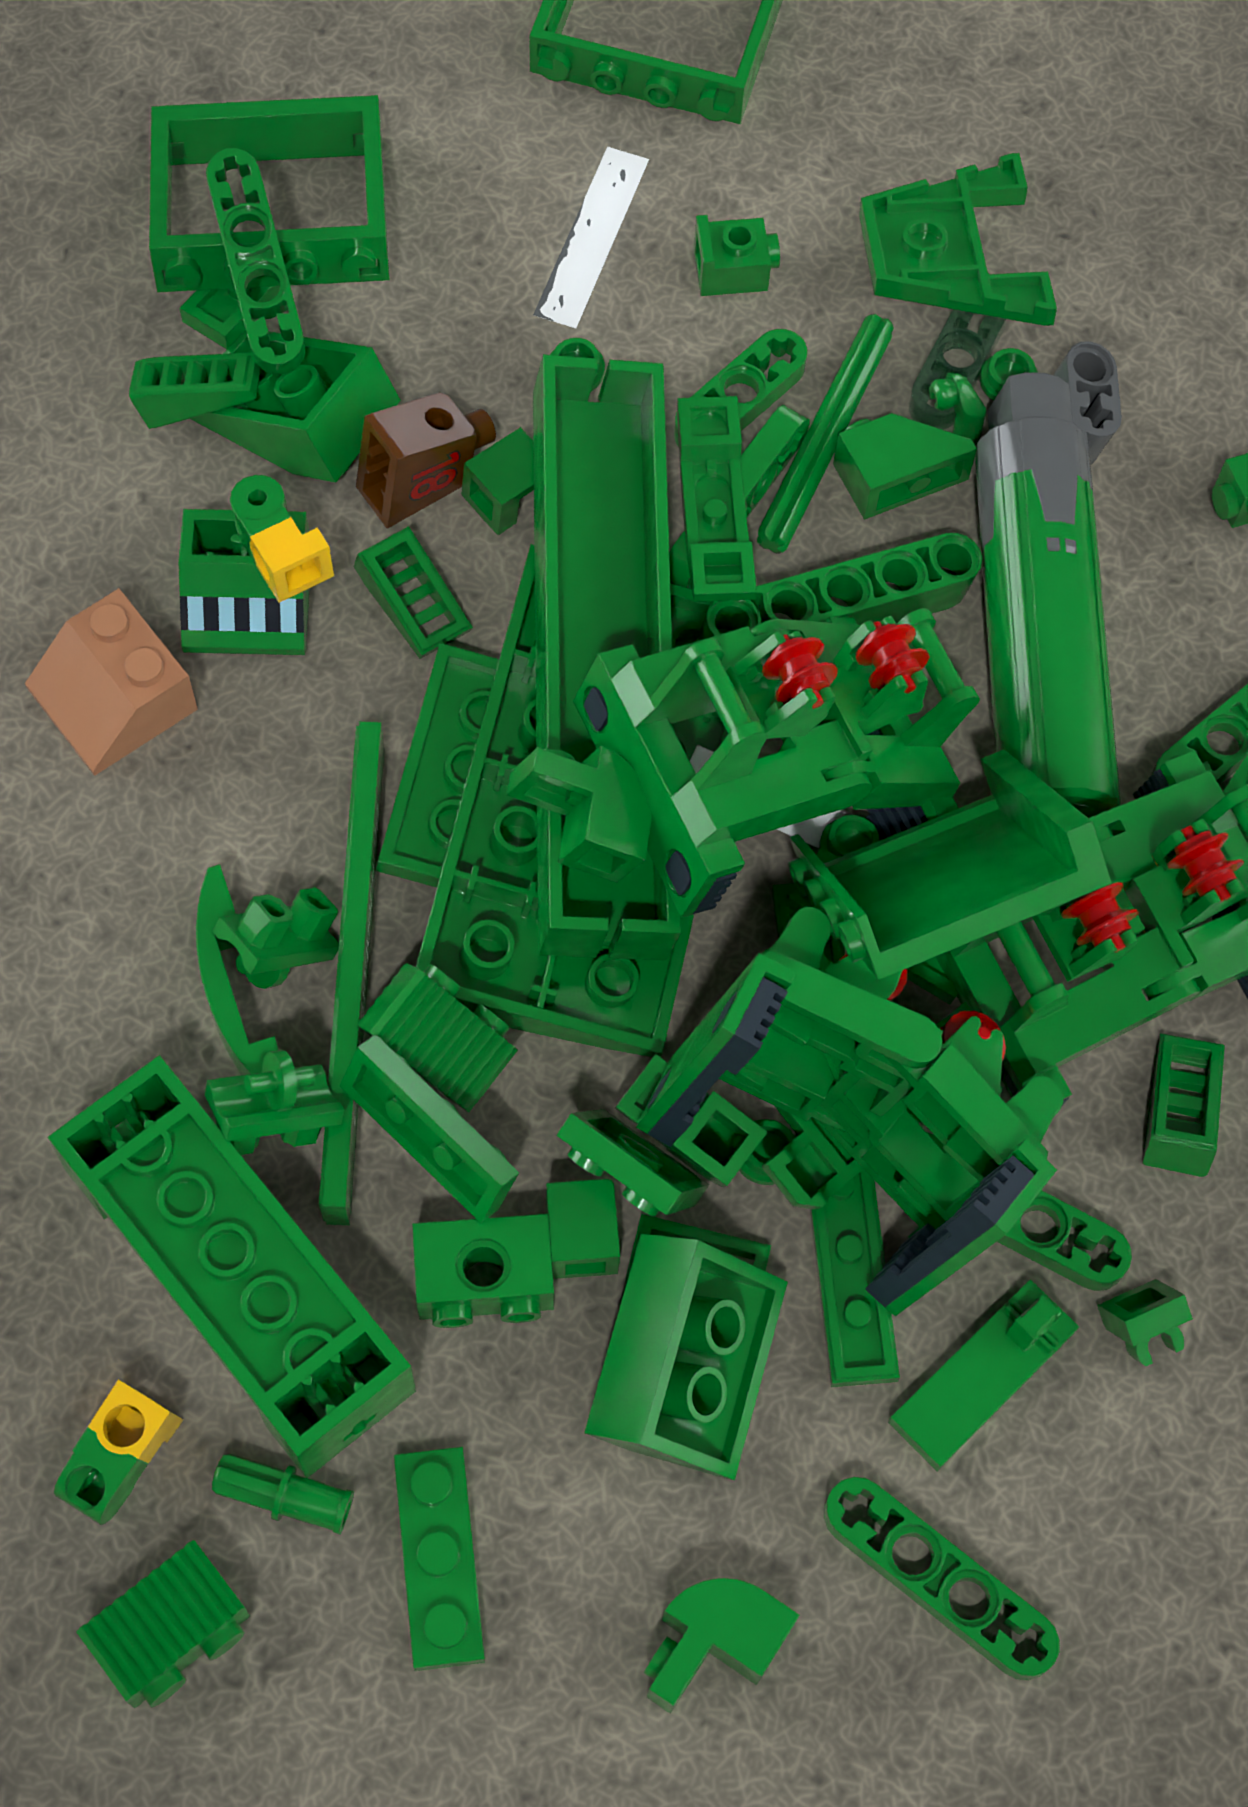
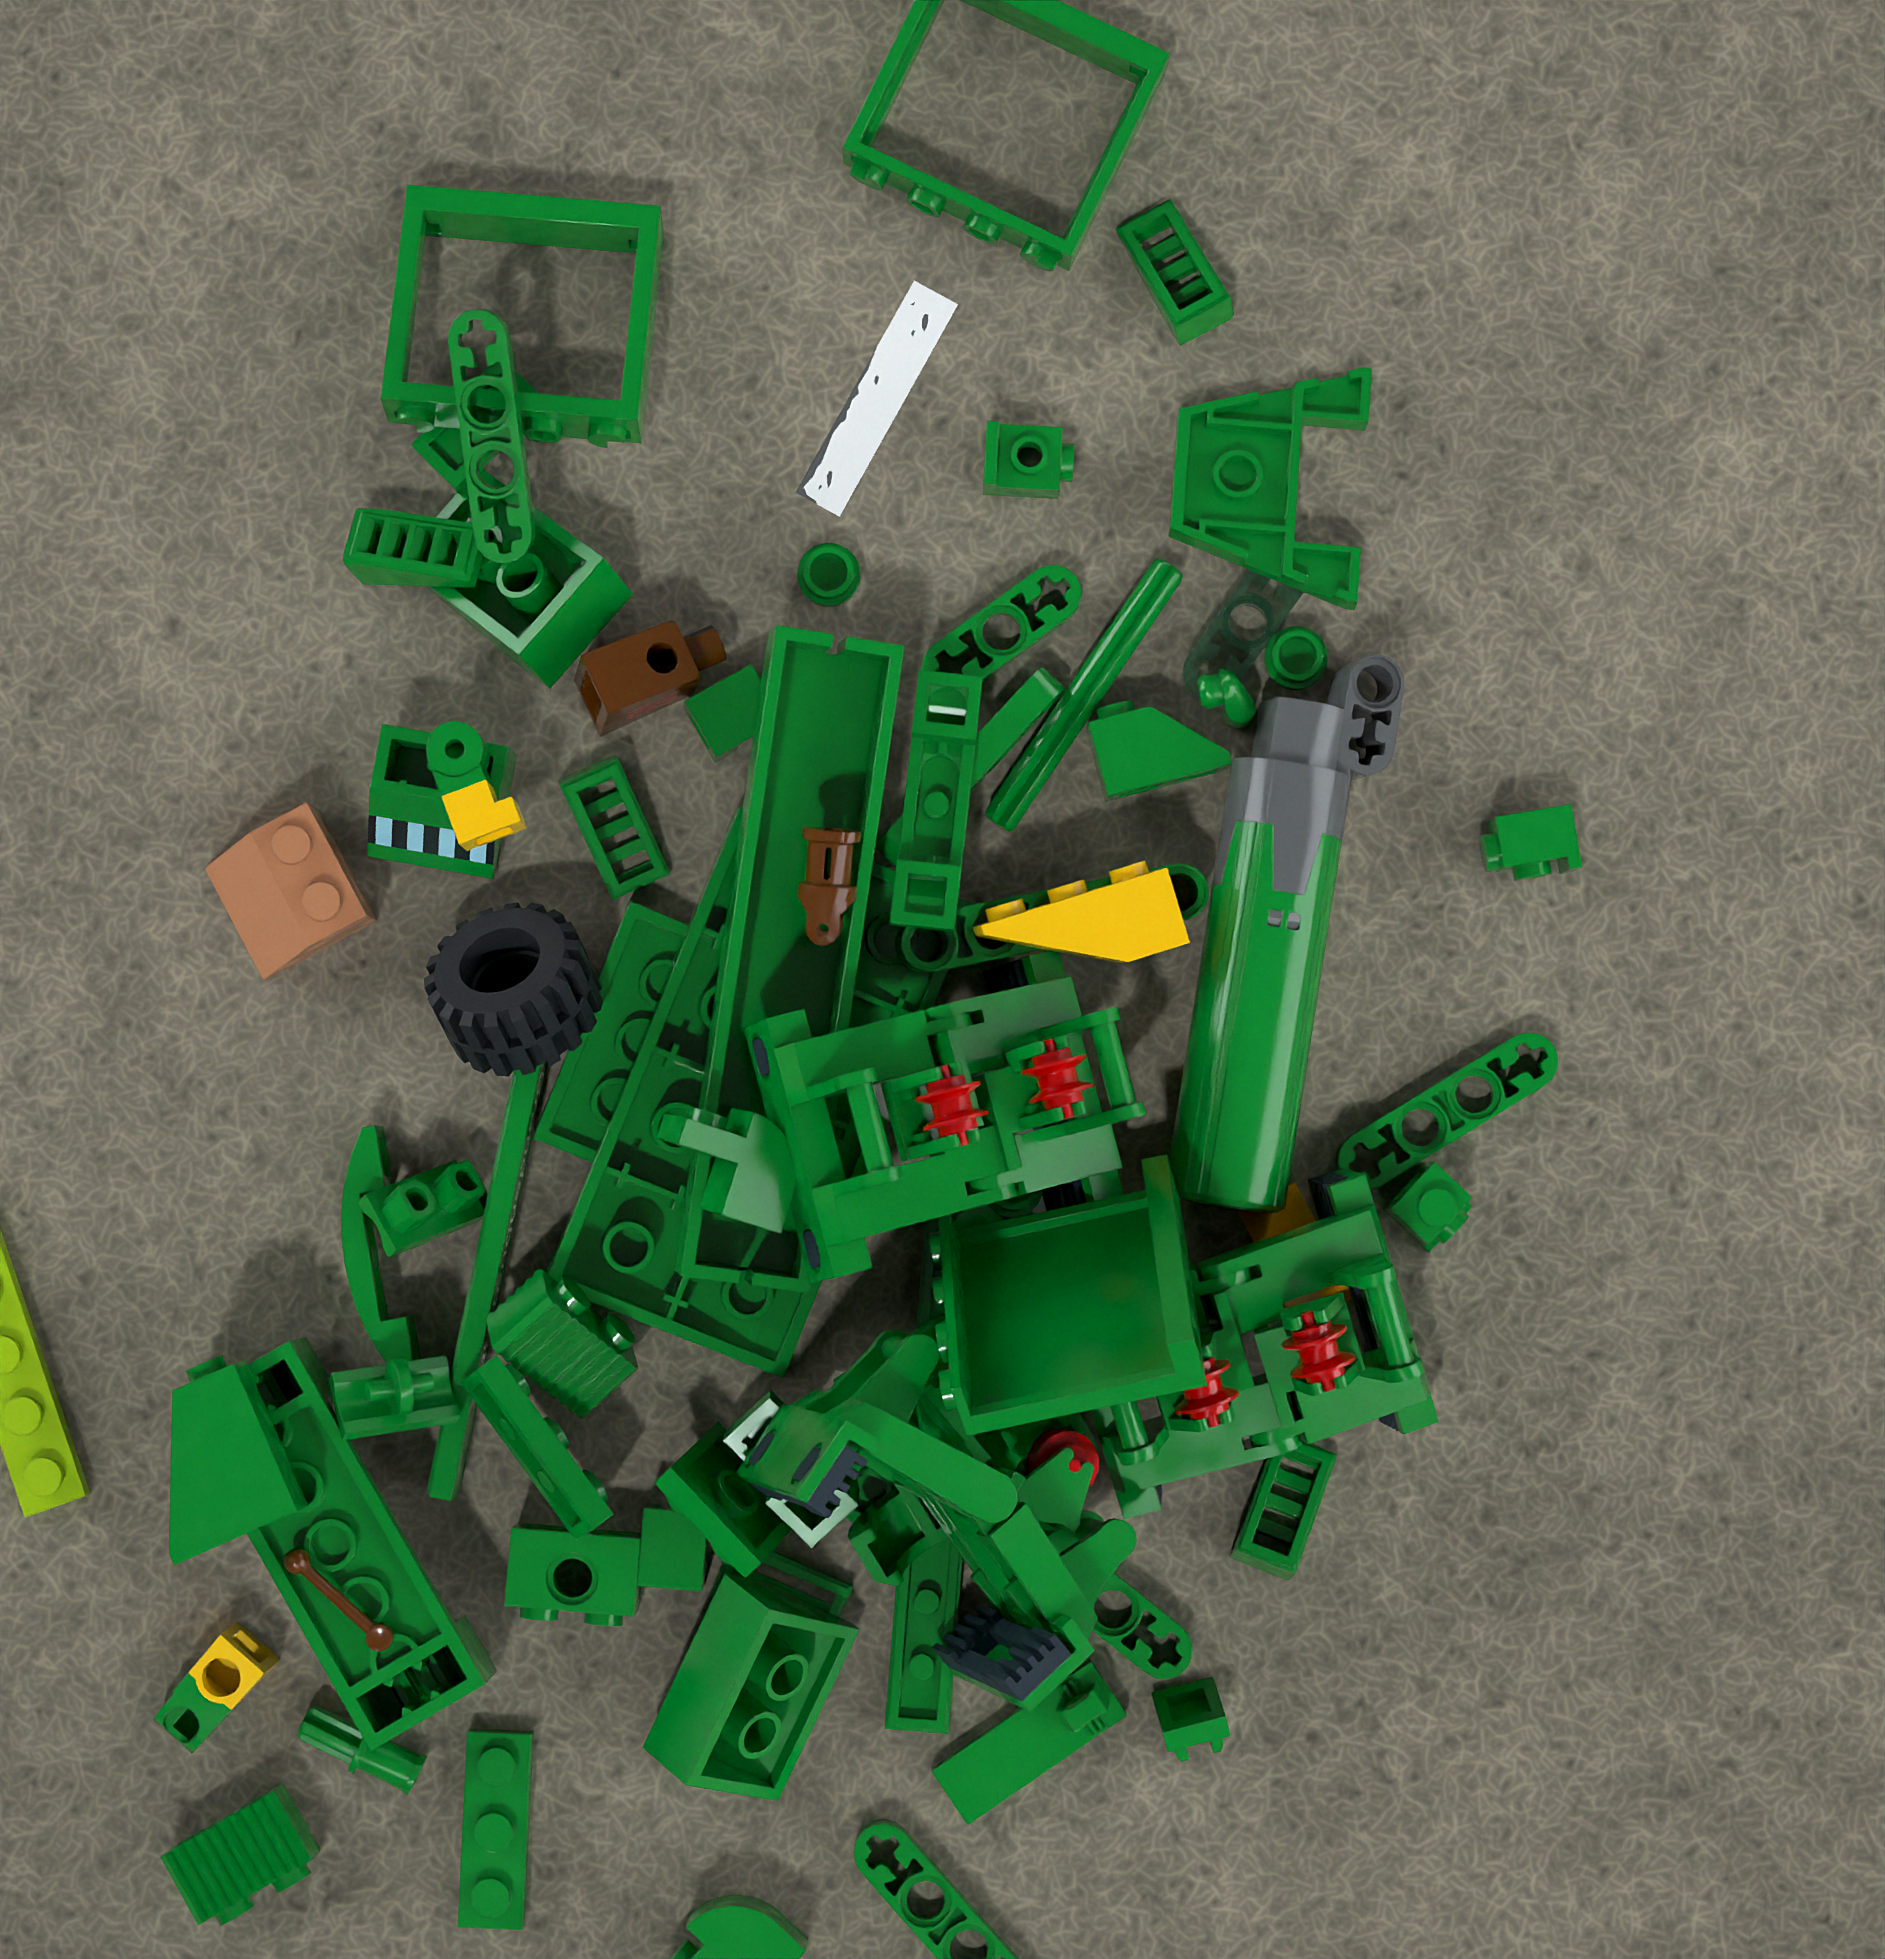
camera: 10 degrees right, 20 degrees up
none -> green slope [169,1355,308,1565]
none -> reddish brown hinge [284,1548,394,1651]
none -> black tyre [424,902,603,1077]
none -> reddish brown piece [797,827,861,946]
none -> yellow slope [973,860,1190,963]
none -> green slope [1116,198,1234,346]

